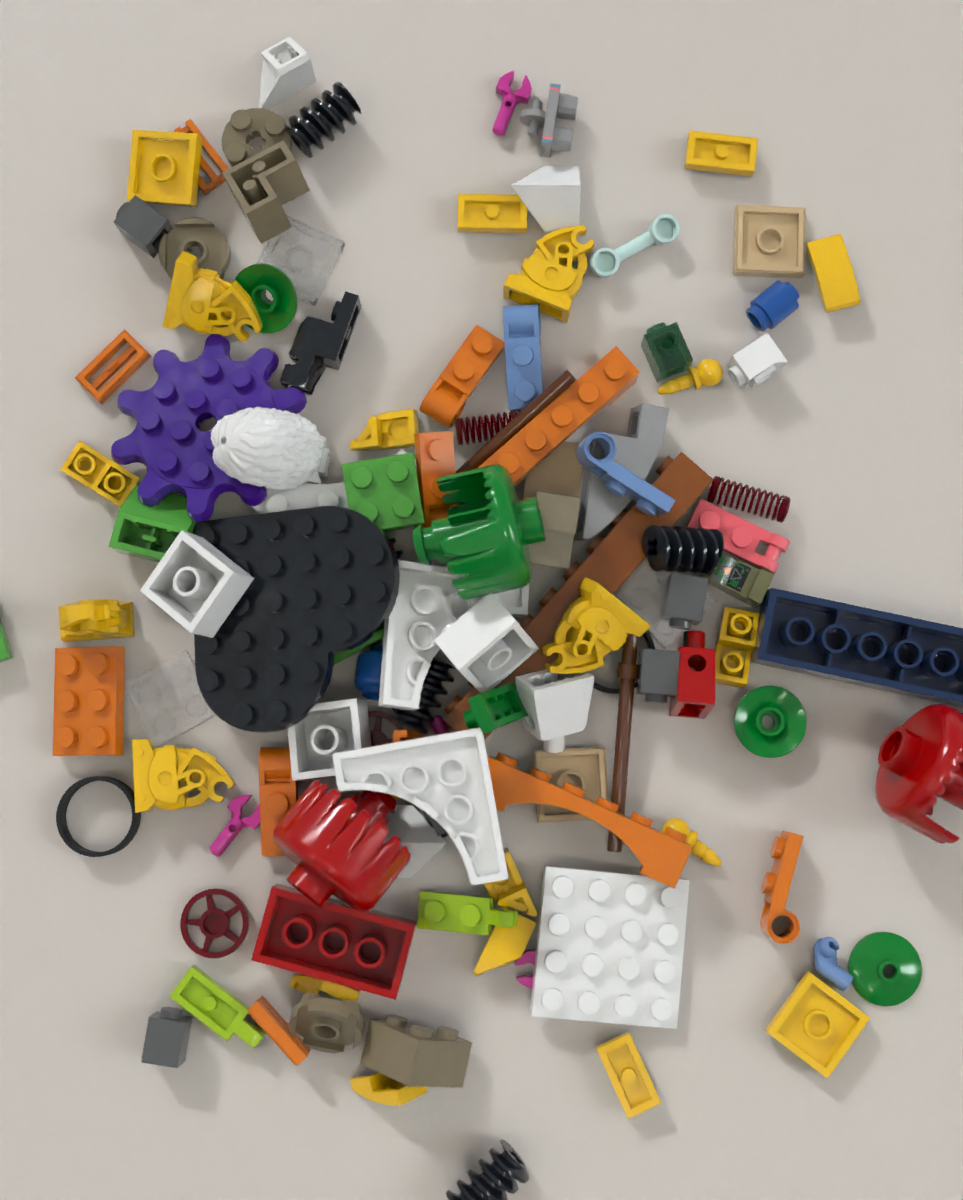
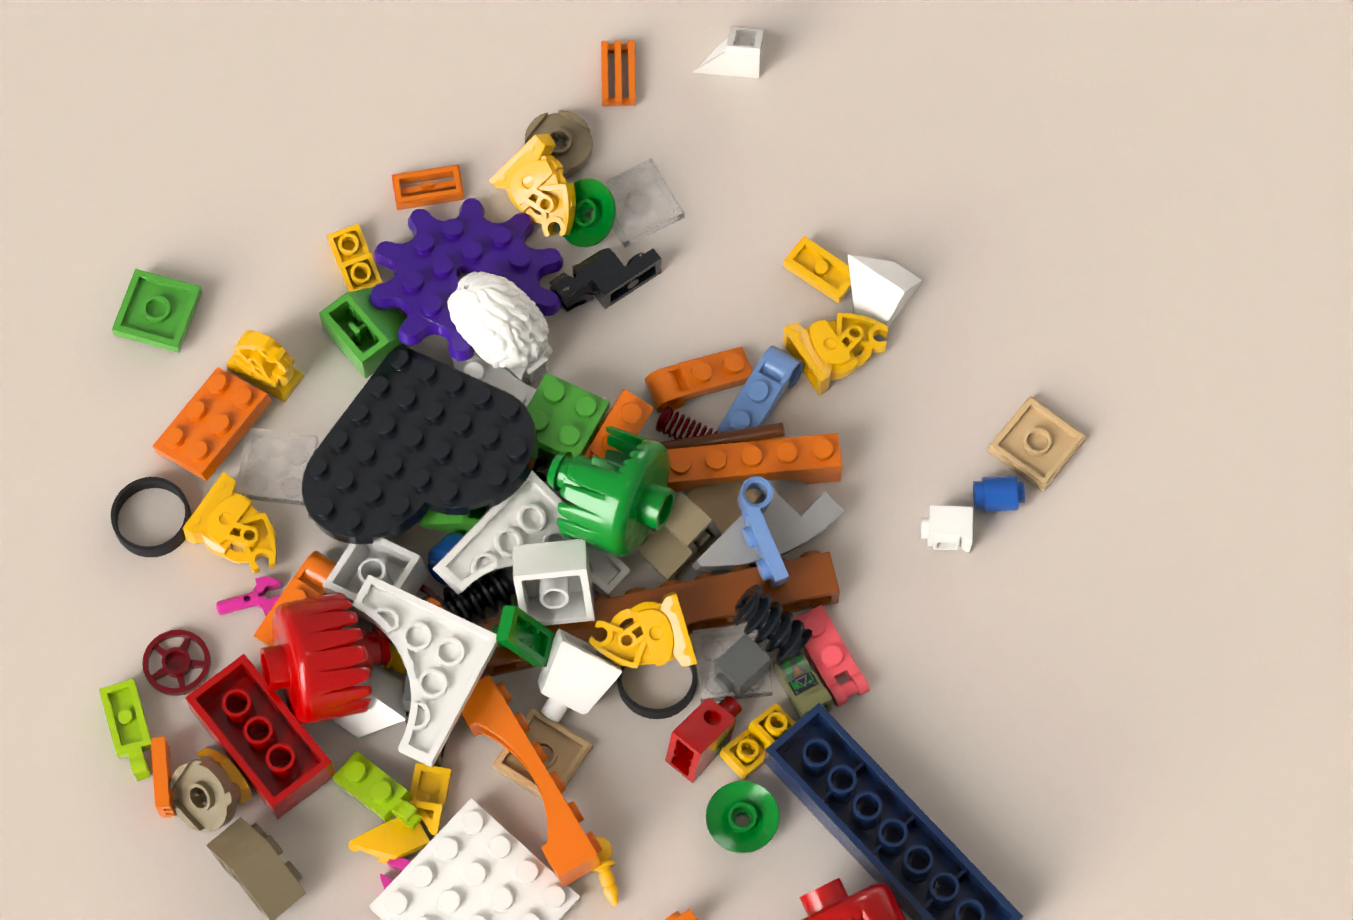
camera: 35 degrees right, 15 degrees down
dark grey brick [113,195,173,258] -> none
yellow plate [127,129,203,207] -> none
white brick [140,530,254,638] -> none
dark grey brick [141,1007,193,1068] -> none
dark tan plate [222,108,292,166] -> none
dark tan brick [222,140,310,244] -> none
black piece [284,82,361,158] -> none
yellow slope [349,409,419,451] -> none
yellow slope [349,1072,427,1106] -> none
dark pink bar [492,71,532,136] -> none
light grey hips [520,83,578,158] -> none
light aqua bar [590,214,680,278] -> none
reddish brown bar [607,634,640,852] -> none
dark grey brick [636,649,680,703] -> none
clear green brick [641,322,693,382] -> none
yellow bar [657,359,723,395] -> none
yellow plate [684,130,758,177] -> none
dark red piece [707,475,791,523] -> none
yellow slope [806,234,861,313] -> none

